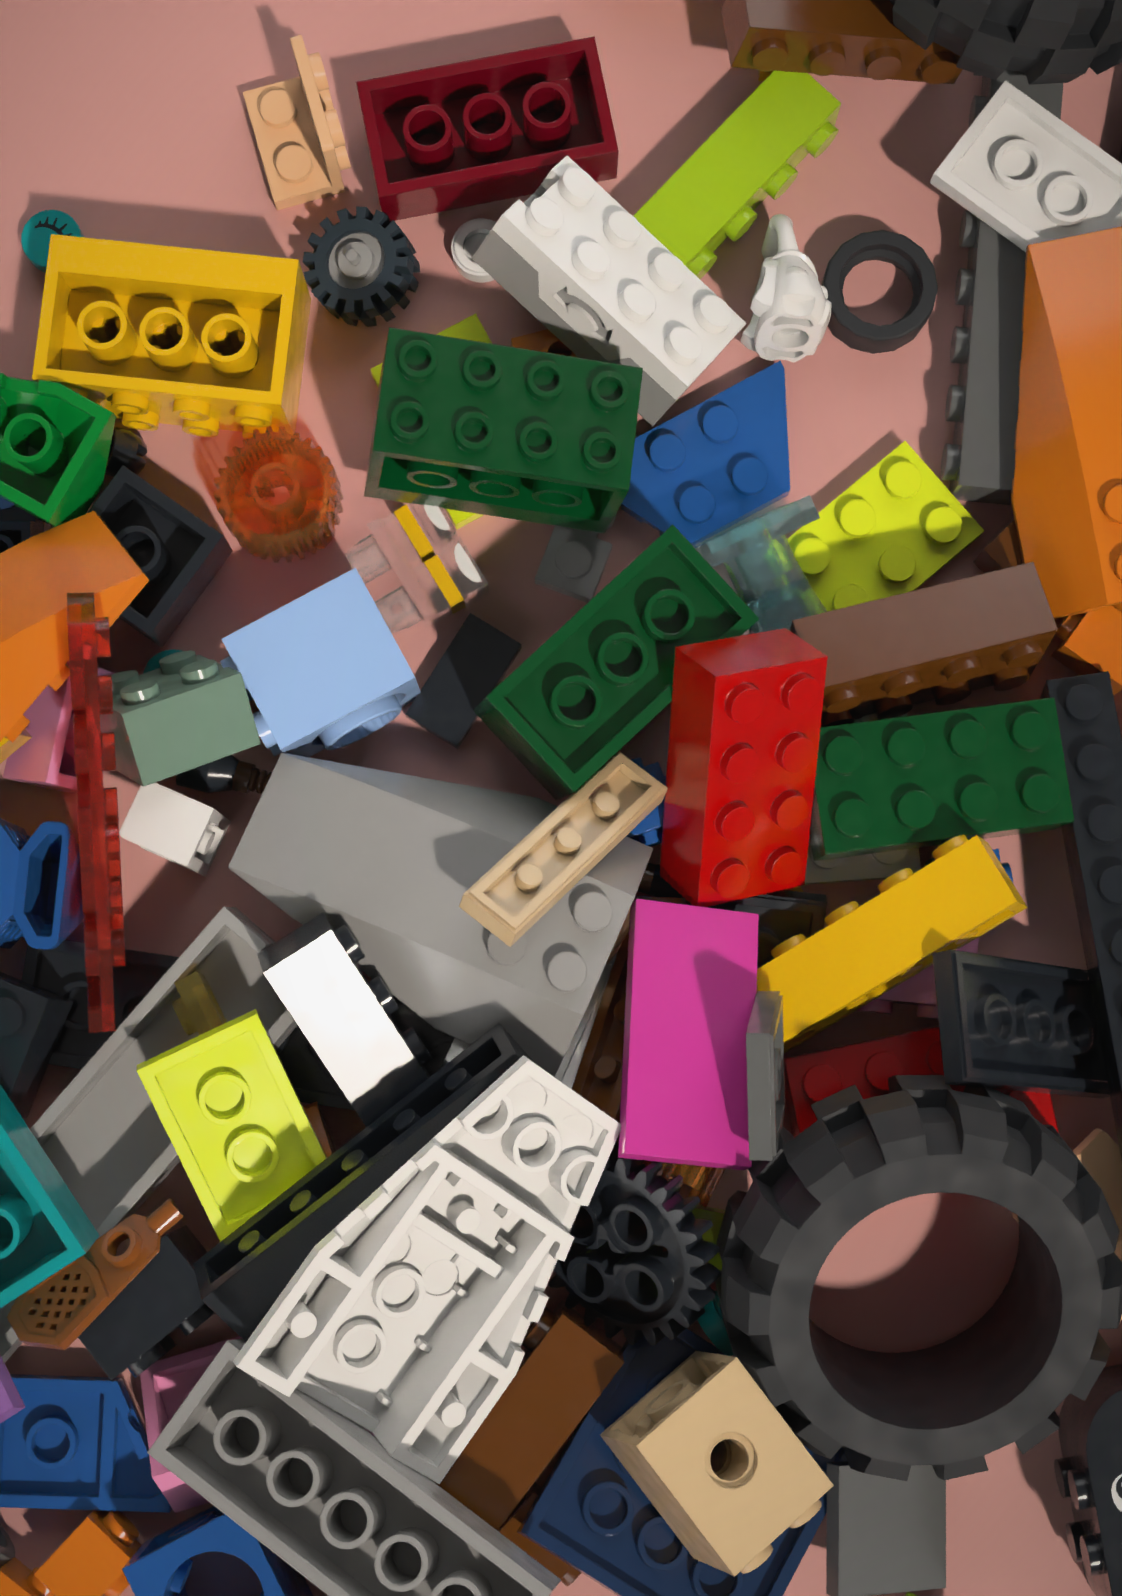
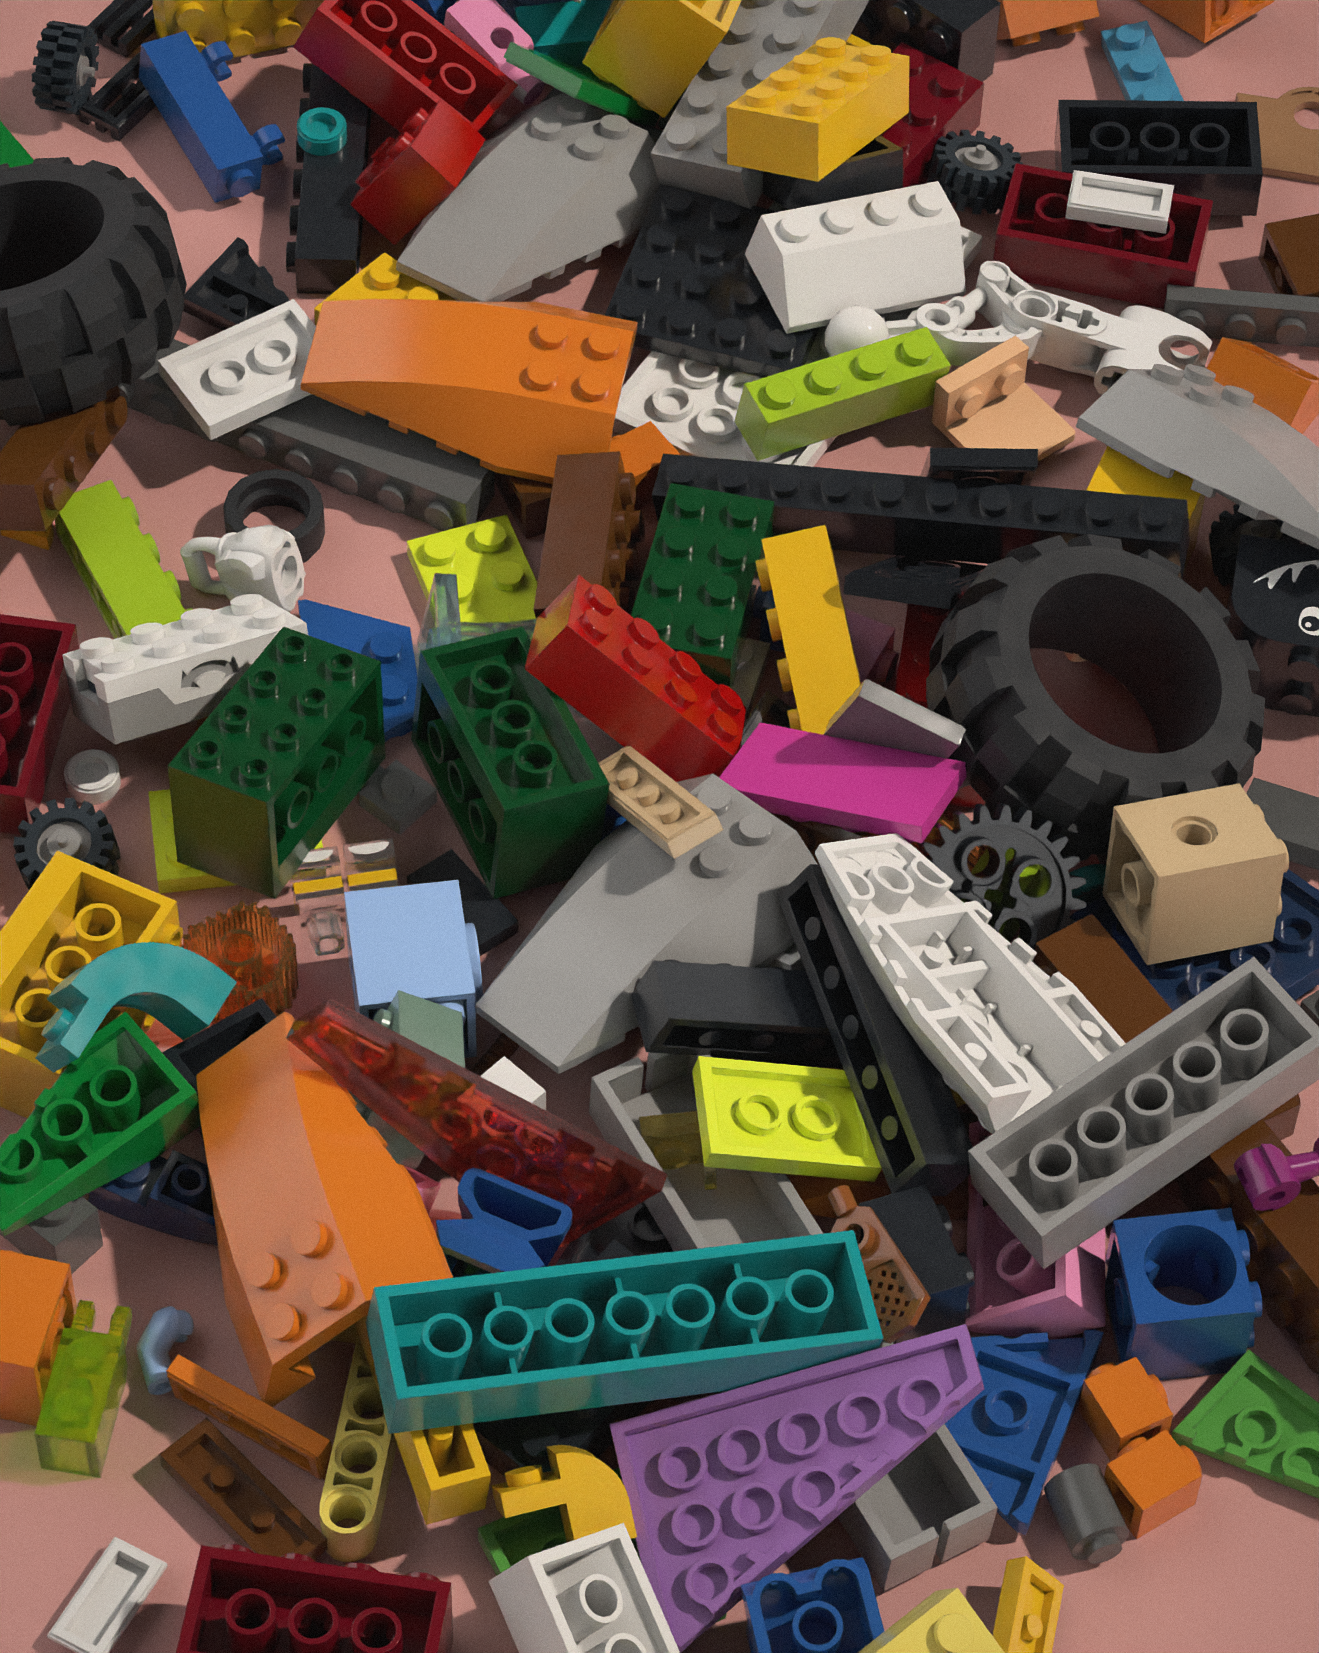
camera: 70 degrees left, 30 degrees down
none -> teal arch [35,942,237,1073]

